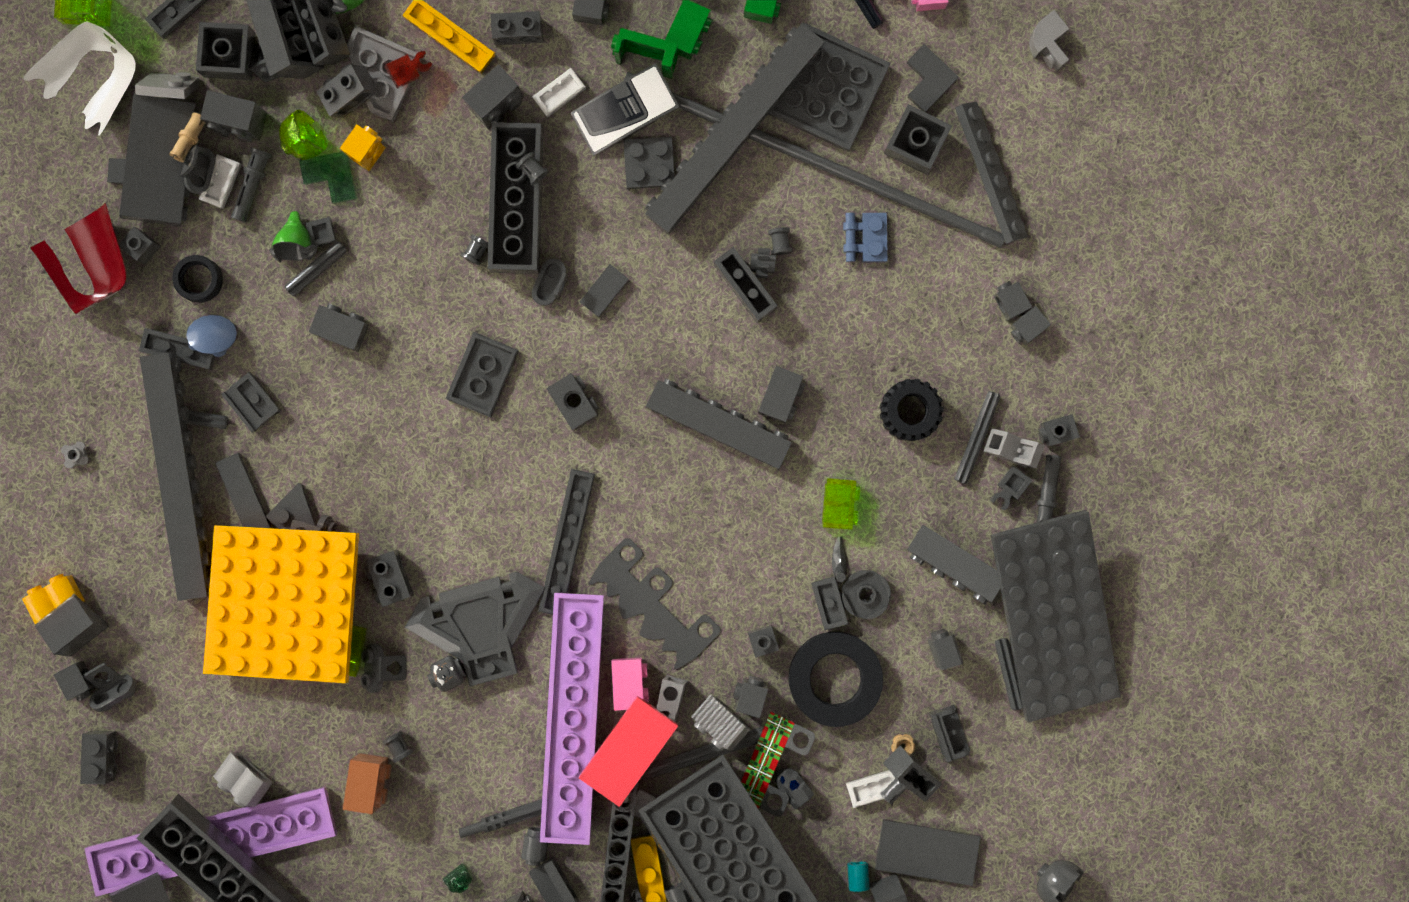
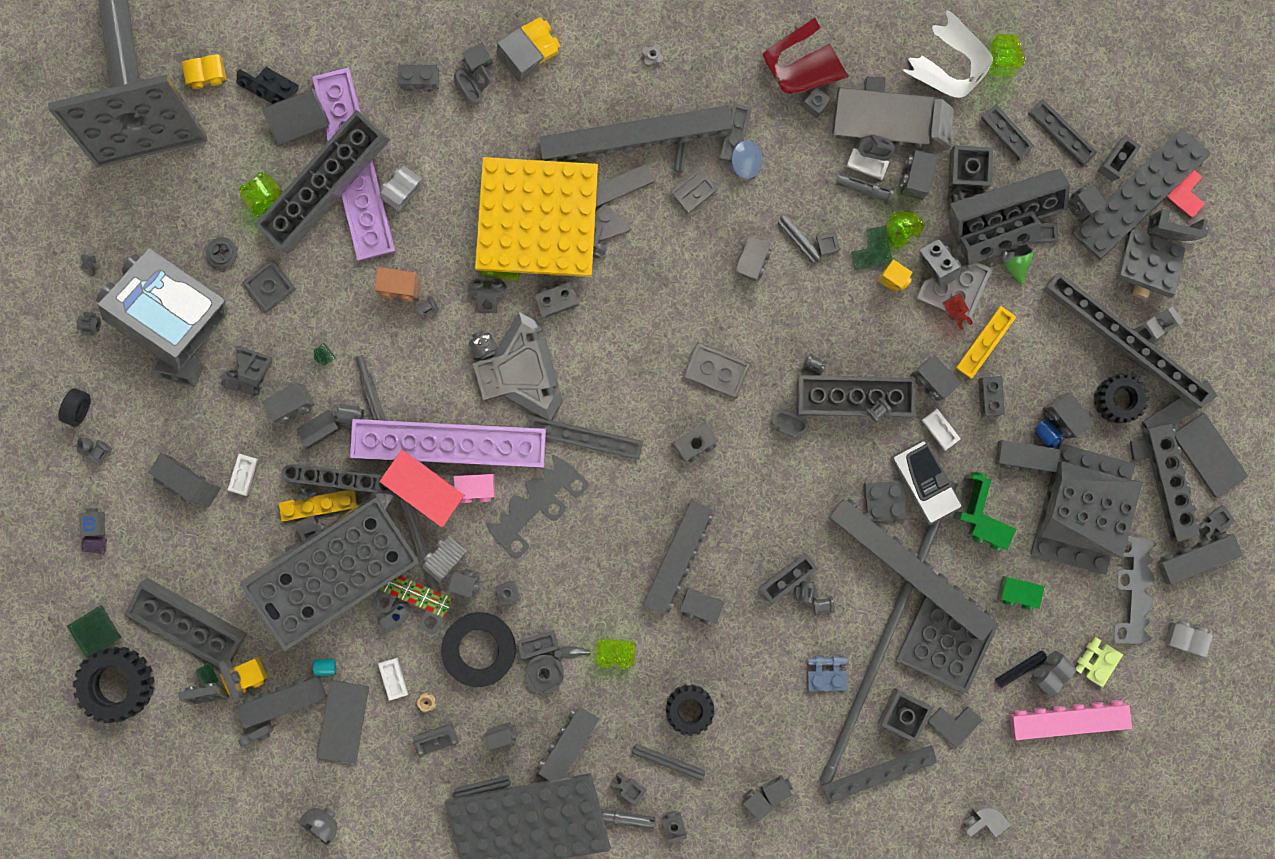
camera: 90 degrees right, 0 degrees up
tan pin [169,113,206,162] -> none
black tyre [172,255,223,303] -> none
hat [269,211,318,263] -> none
dark grey tile [580,264,629,317] -> none
light grey leg [656,675,688,722] -> none
dark grey brick [880,745,942,805] -> none
light grey brick [984,429,1045,468] -> none

